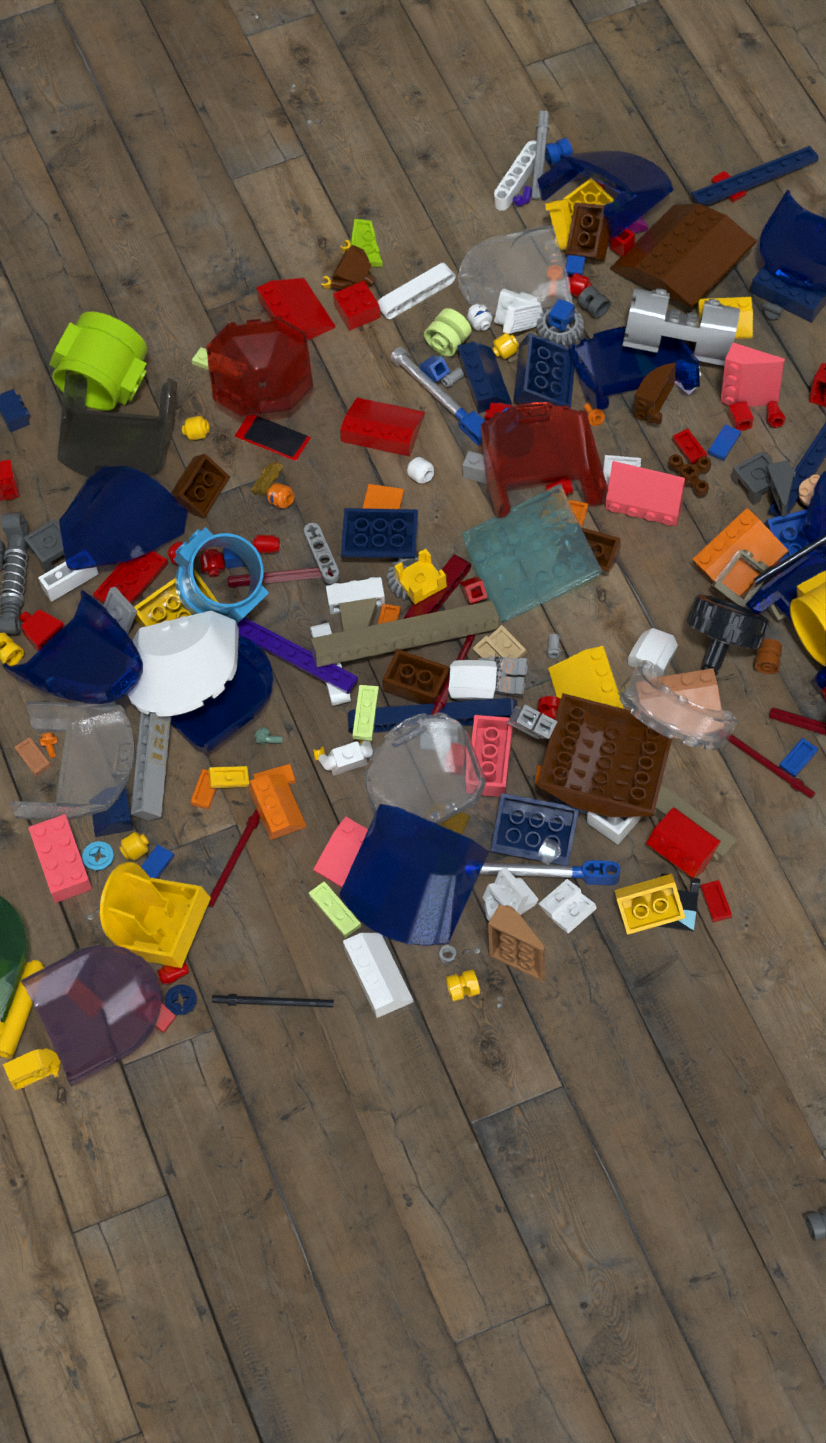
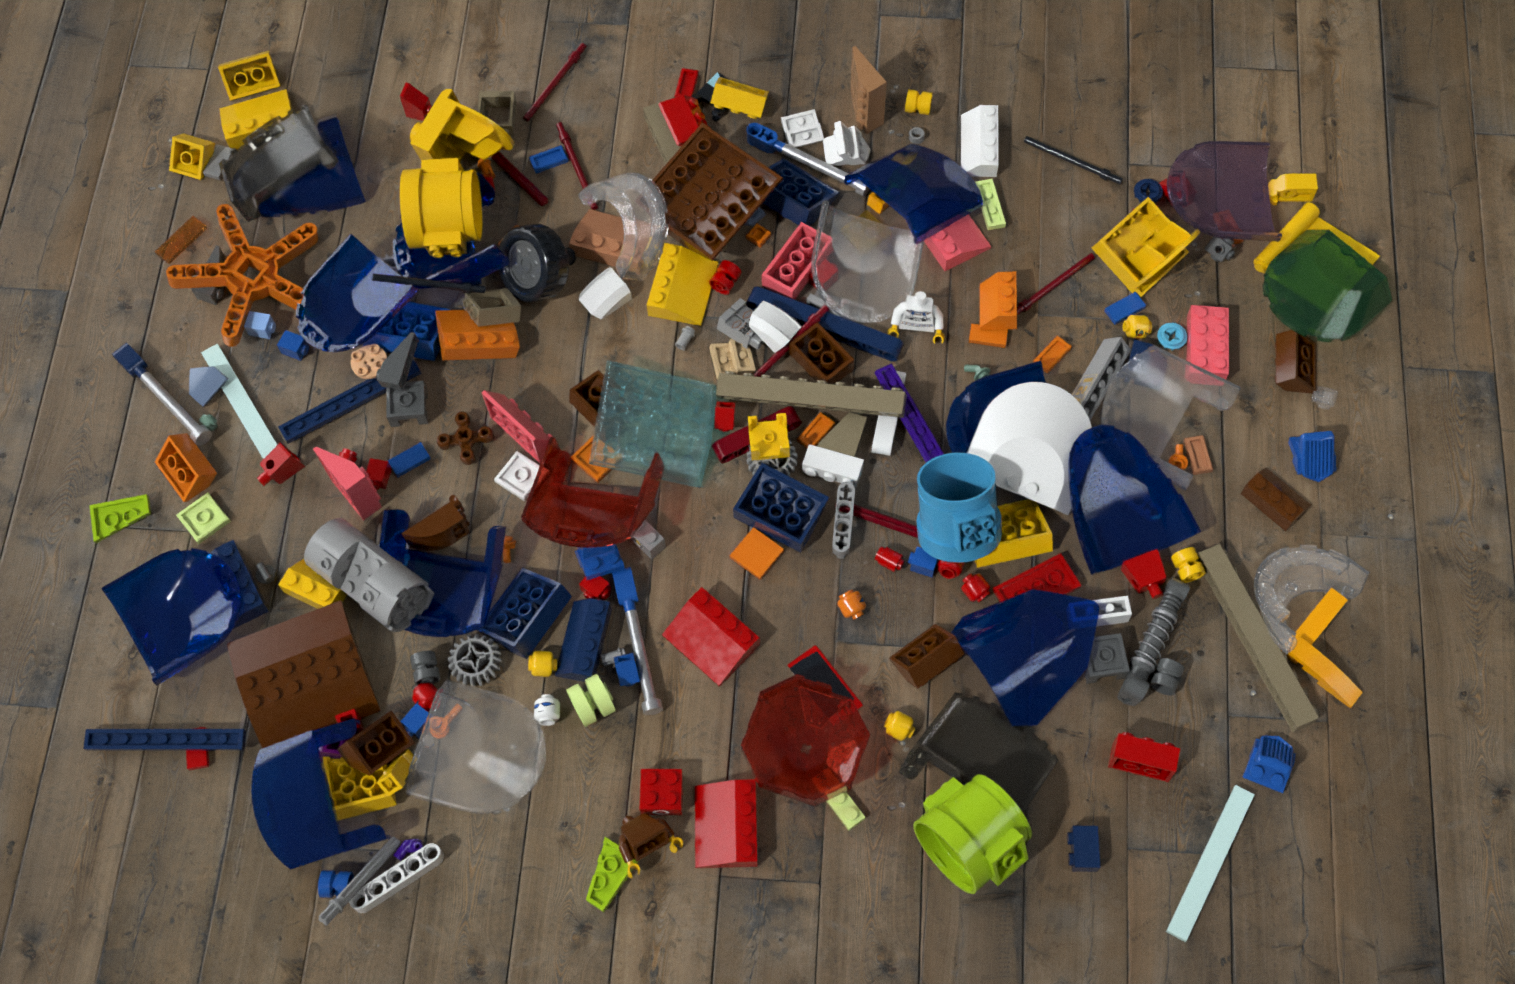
camera: 155 degrees left, 5 degrees up
light grey tile [100,587,137,640] -> none
yellow plate [208,766,249,788] -> none
clear yellow plate [250,462,283,495] -> none
yellowish green plate [352,685,379,741] -> none
white beam [378,263,456,319] -> none
white head [407,457,434,484] -> none
white piece [494,288,543,334] -> none
light grey hips [507,704,558,739] -> none
clear plate [537,837,562,865] -> none
red cone [546,478,573,496] -> none
blue brick [549,299,575,331] -> none
red plate [672,428,707,465] -> none

